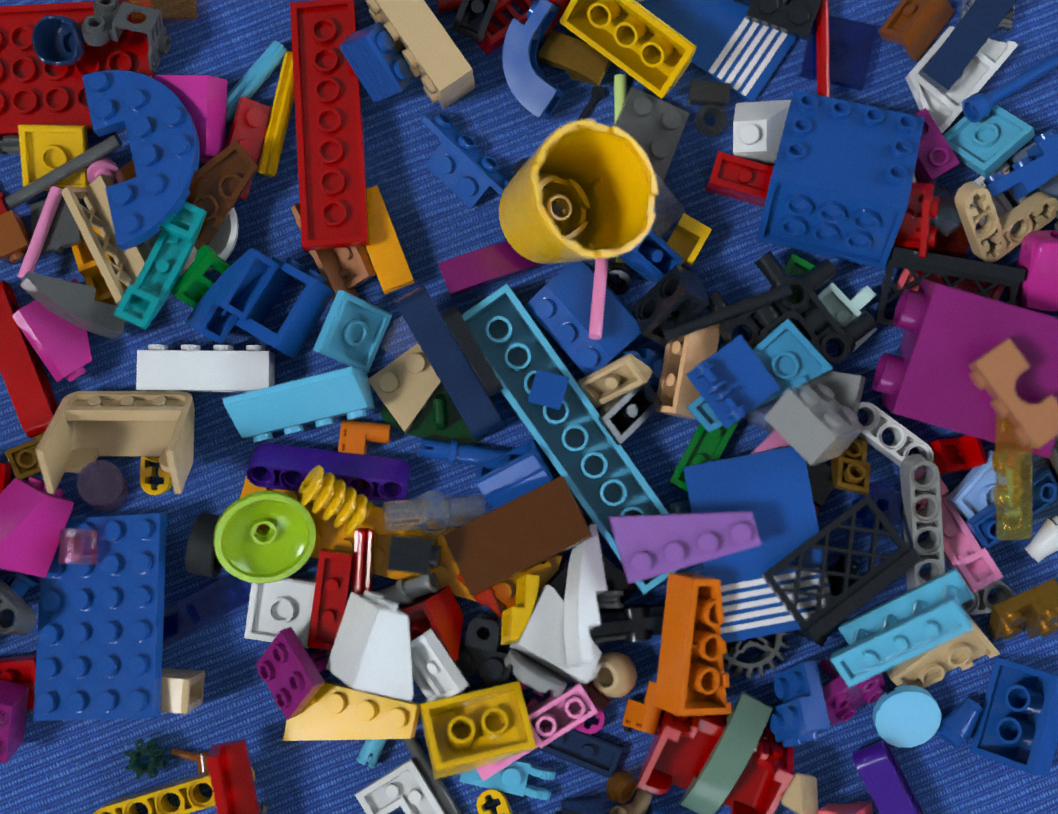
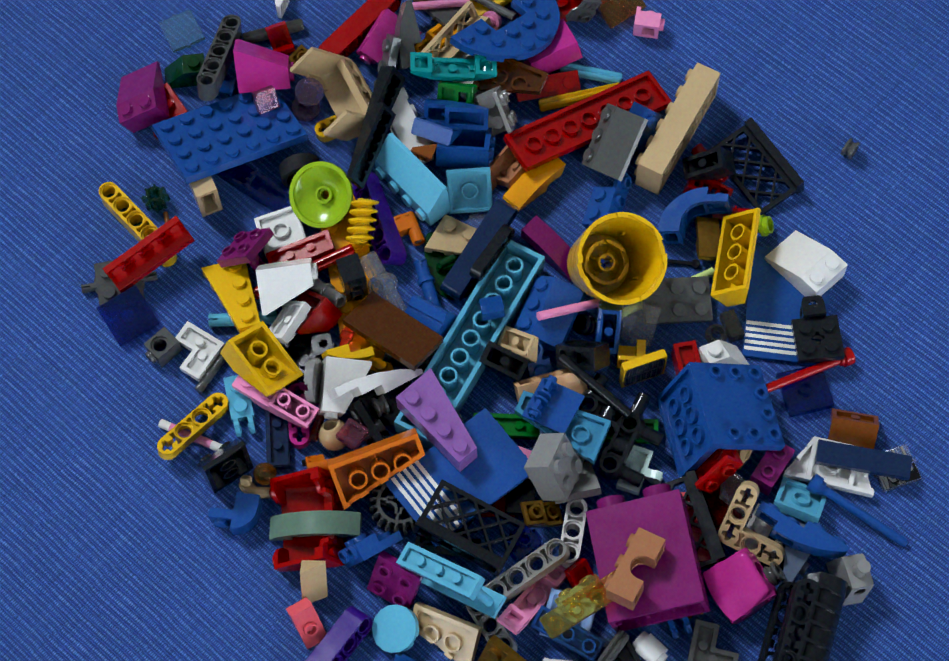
camera: 65 degrees right, 20 degrees down
none -> clear pink tile [336,418,369,450]
none -> black slope [346,66,406,189]
none -> dark grey hinge [374,33,401,86]
none -> dark orange slope [410,144,437,162]
none -> blue slope [411,117,462,146]
none -> light grey bracket [476,86,518,136]
none -> dark grey slope [581,103,648,181]
none -> tile [619,349,668,388]

